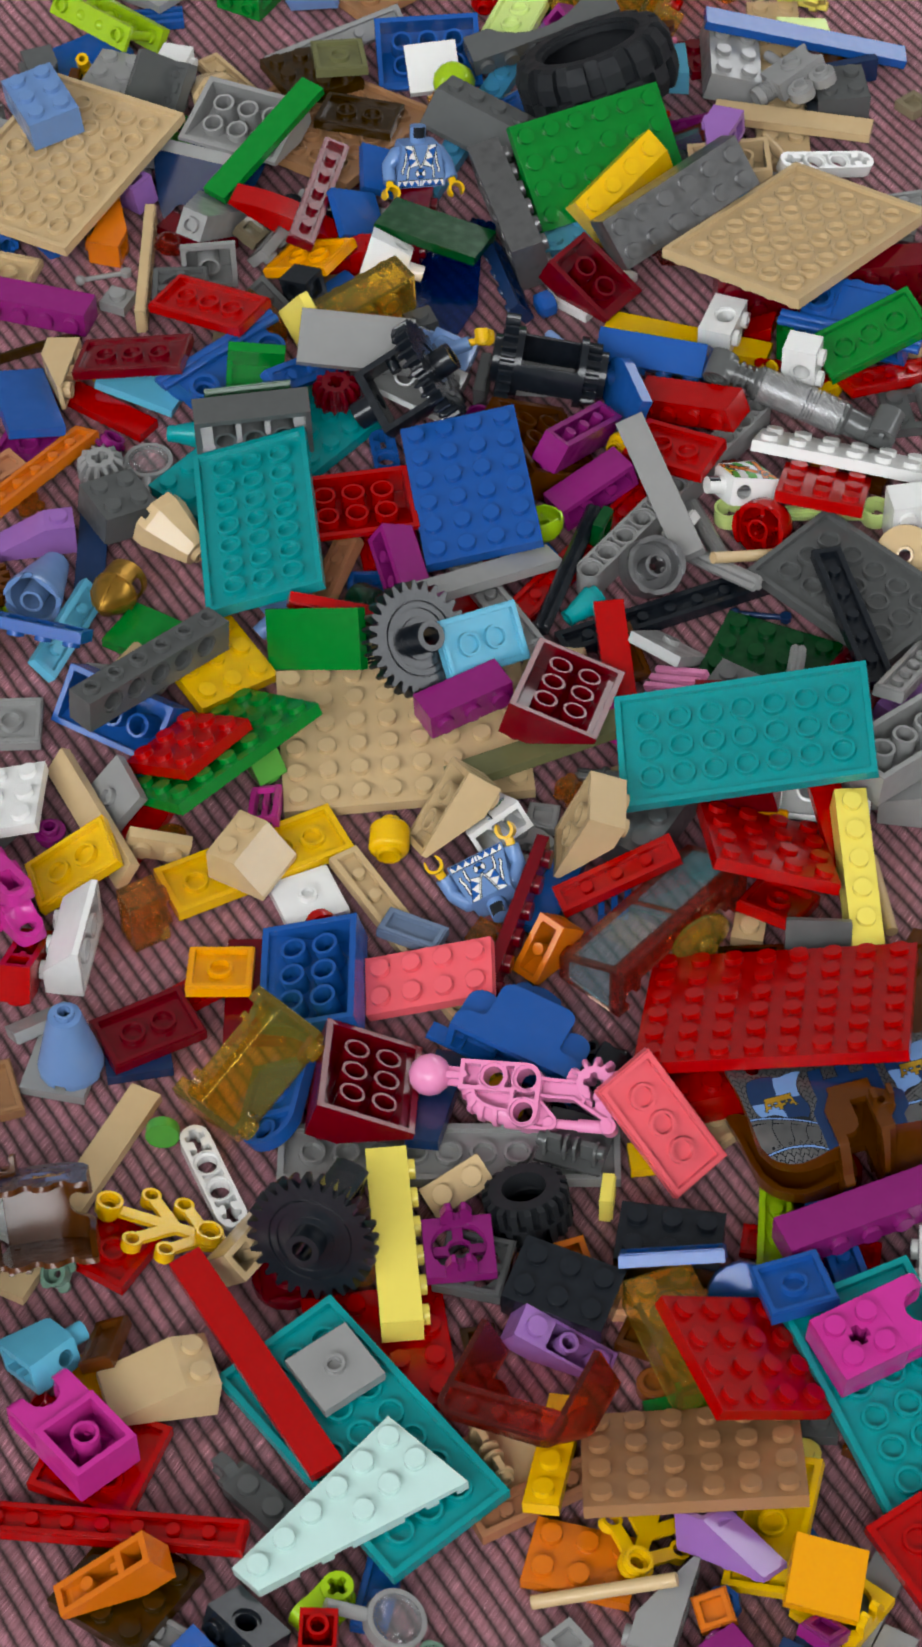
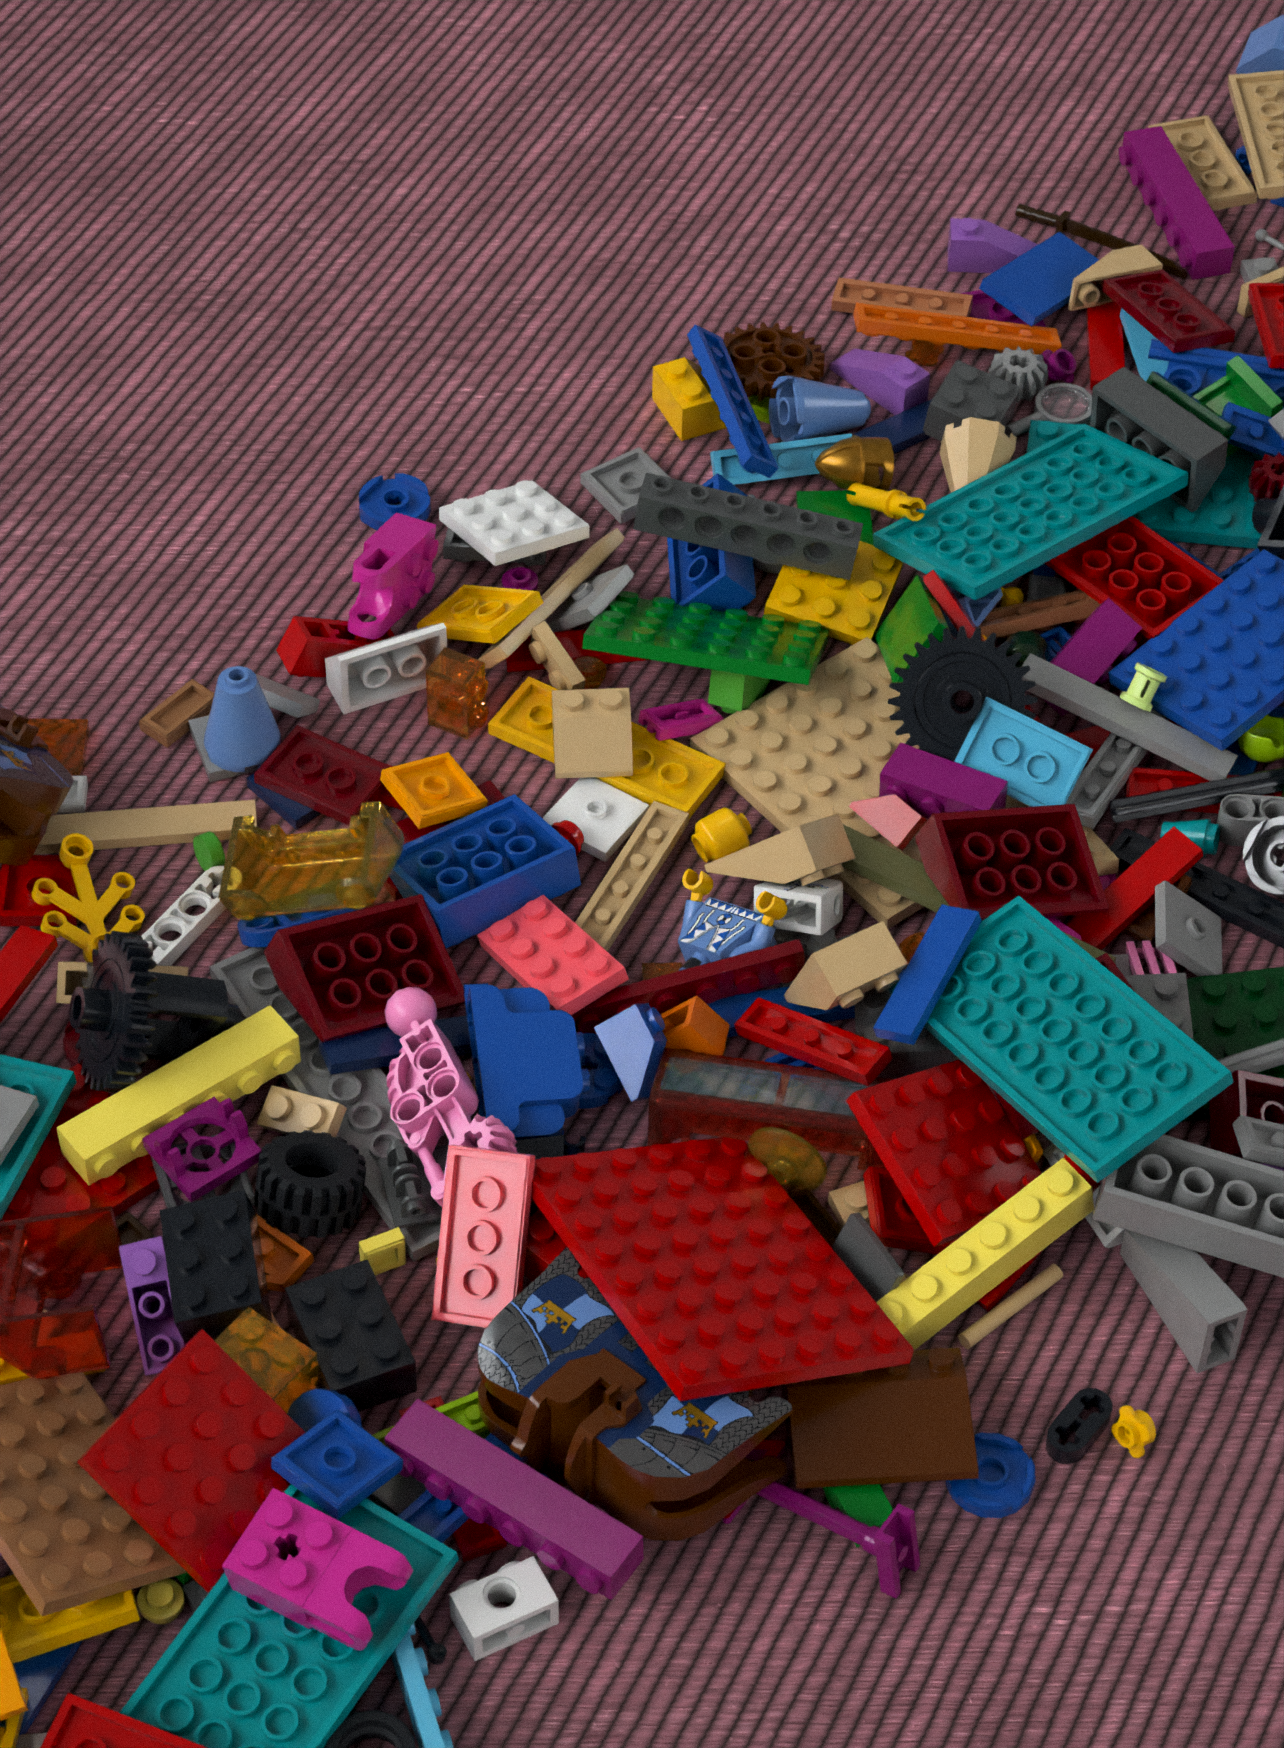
camera: 55 degrees right, 0 degrees up
red plate [127,711,253,781] -> none
sand blue tile [376,907,449,950] -> none
tile [618,1243,727,1269] -> none
none -> slope [594,1003,667,1102]
none -> yellow pin [846,483,926,521]
none -> tile [849,794,927,851]
none -> blue tile [873,904,982,1045]
none -> yellowish green bush [1120,662,1167,712]

